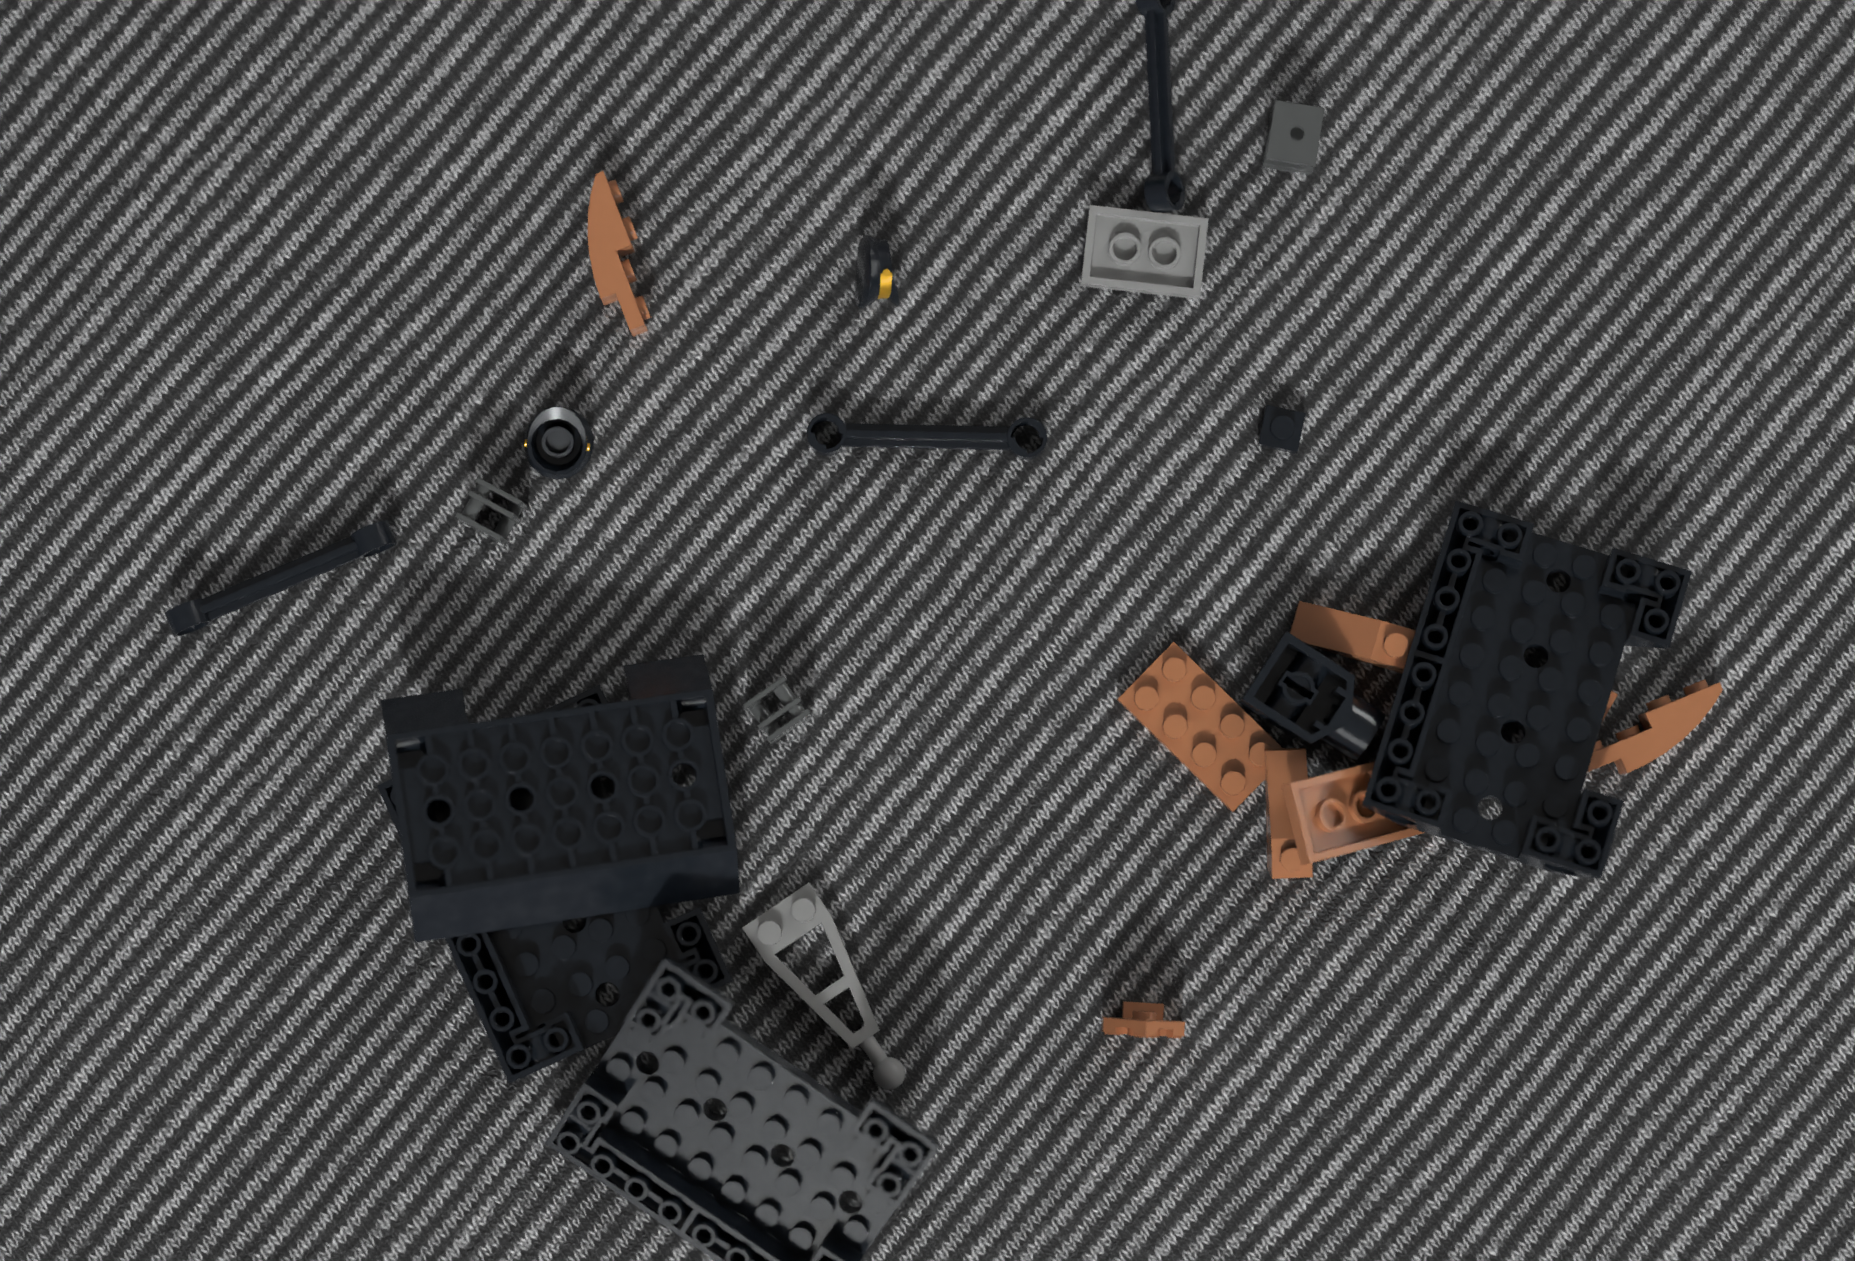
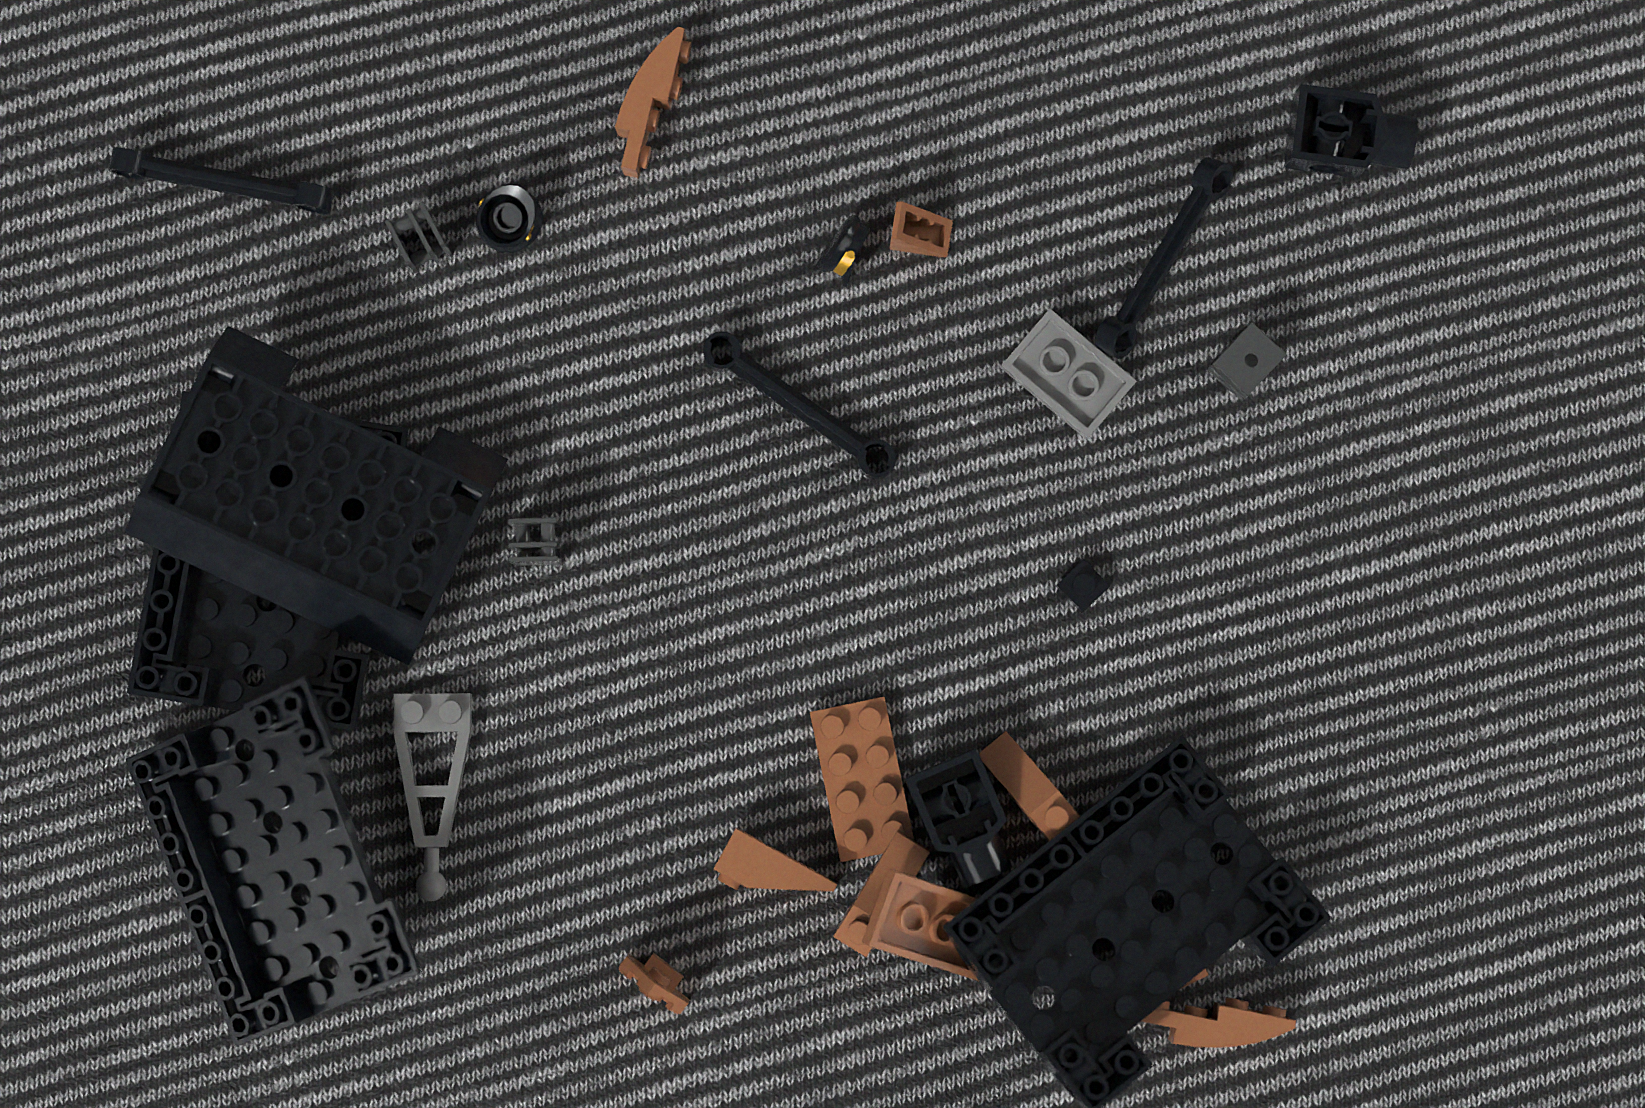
camera: 30 degrees right, 0 degrees up
none -> nougat slope [714,828,837,891]
none -> nougat slope [890,201,953,257]

